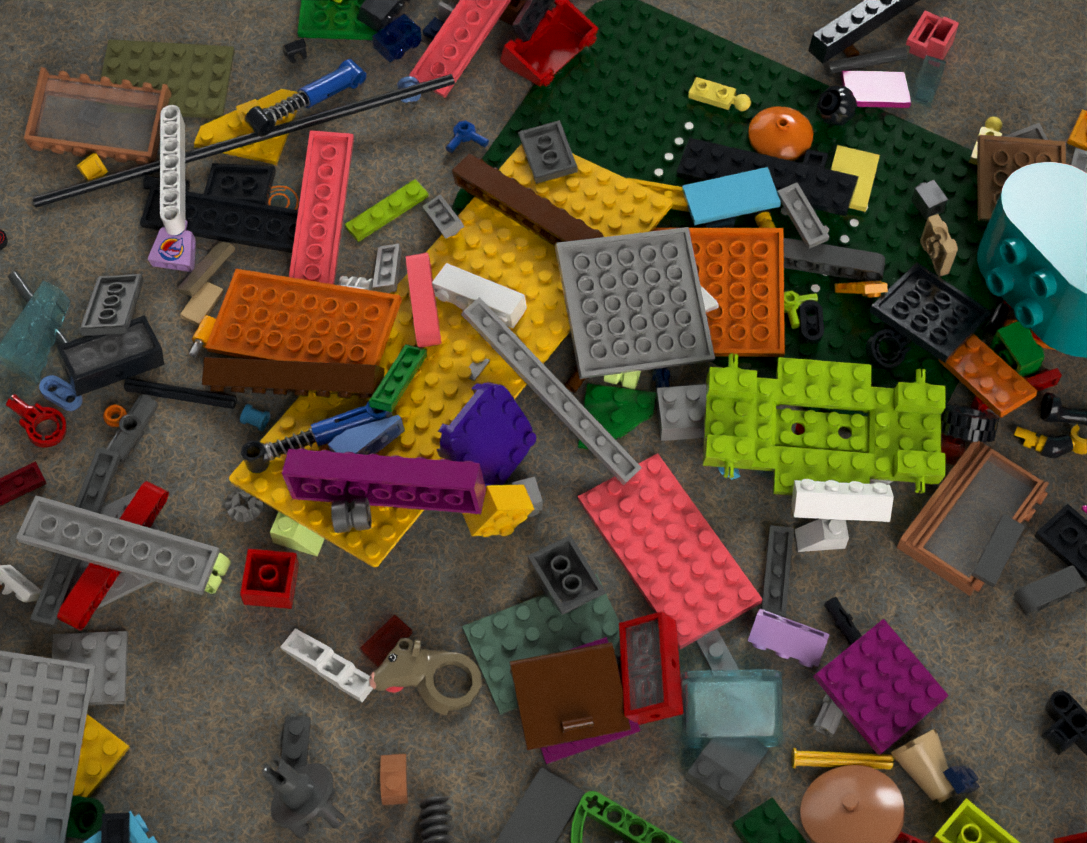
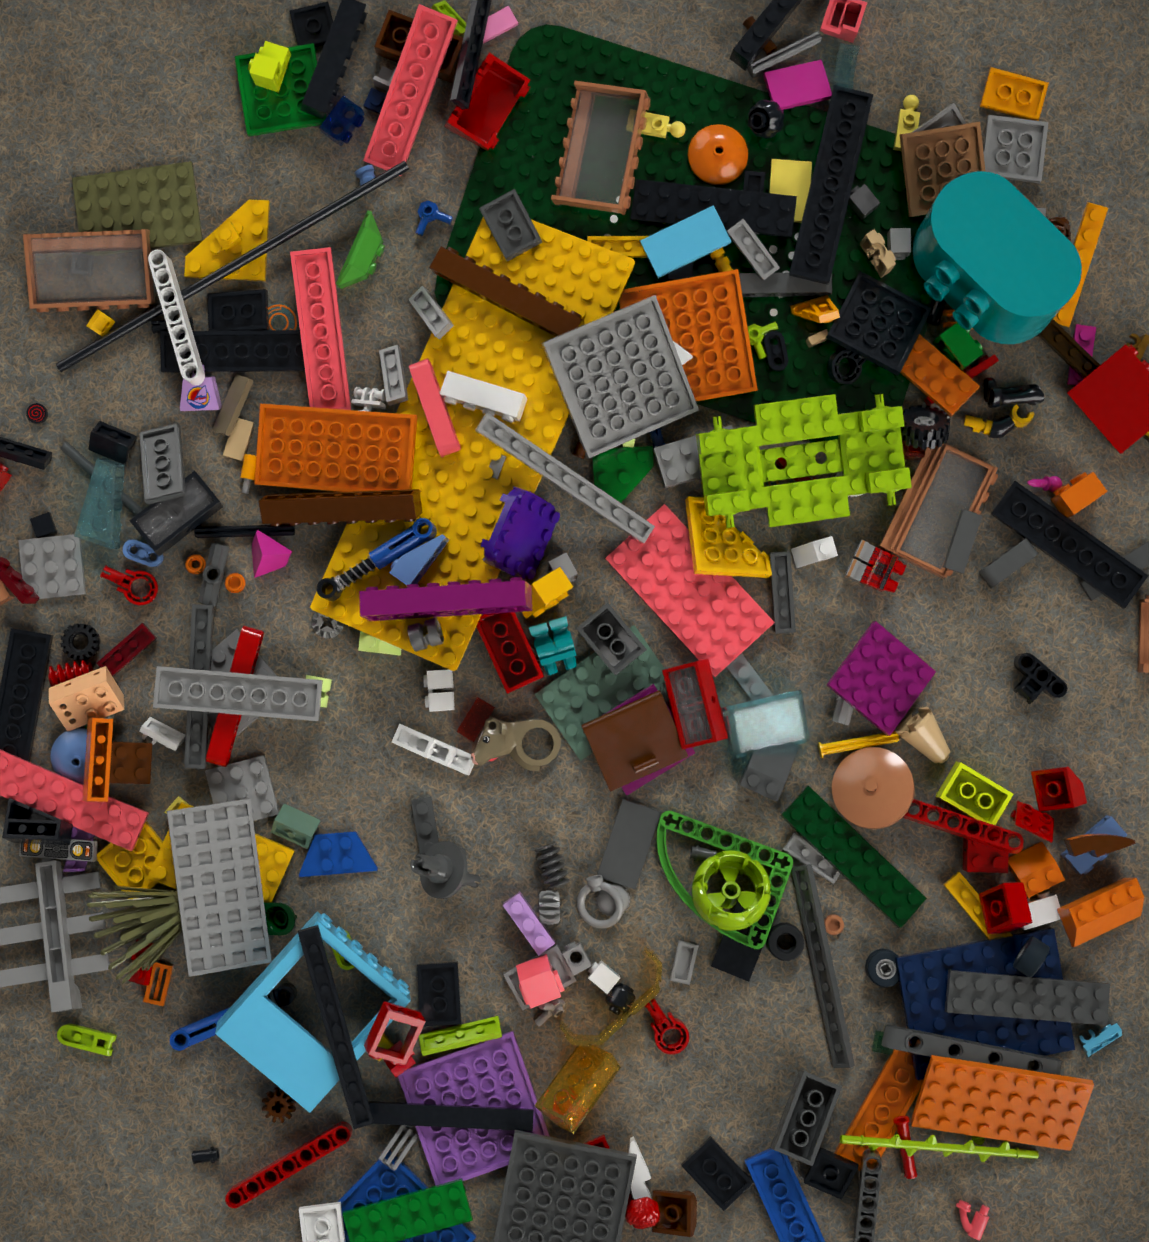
camera: 15 degrees left, 25 degrees up
dark azure bush [240,404,270,431] -> none
red brick [240,549,299,609] -> none
piece [244,59,367,137] -> none
black tile [282,38,307,64] -> none
lime plate [345,179,429,242] -> none
green tile [369,344,427,412] -> none
nougat slope [380,754,408,805] -> none
lavender brick [748,609,830,667] -> none
white brick [791,479,894,522] -> none
black pin [824,597,862,645] -> none
dark blue plate [943,766,980,794] -> none
none -> black panel [88,421,137,465]
none -> orange plate [225,573,246,593]
none -> dark pink slope [252,530,292,578]
none -> sand green panel [271,804,320,849]
none -> blue wing [299,831,378,877]
none -> bright green wedge [336,210,385,289]
none -> white piece [423,669,455,712]
none -> red brick [476,612,544,694]
none -> teal hips [529,616,577,676]
none -> clear window [551,81,650,215]
none -> yellow plate [685,496,772,578]
none -> black plate [789,85,873,285]
none -> tan tile [806,329,828,348]
none -> hips [844,540,907,593]
none -> light grey brick [887,228,911,260]

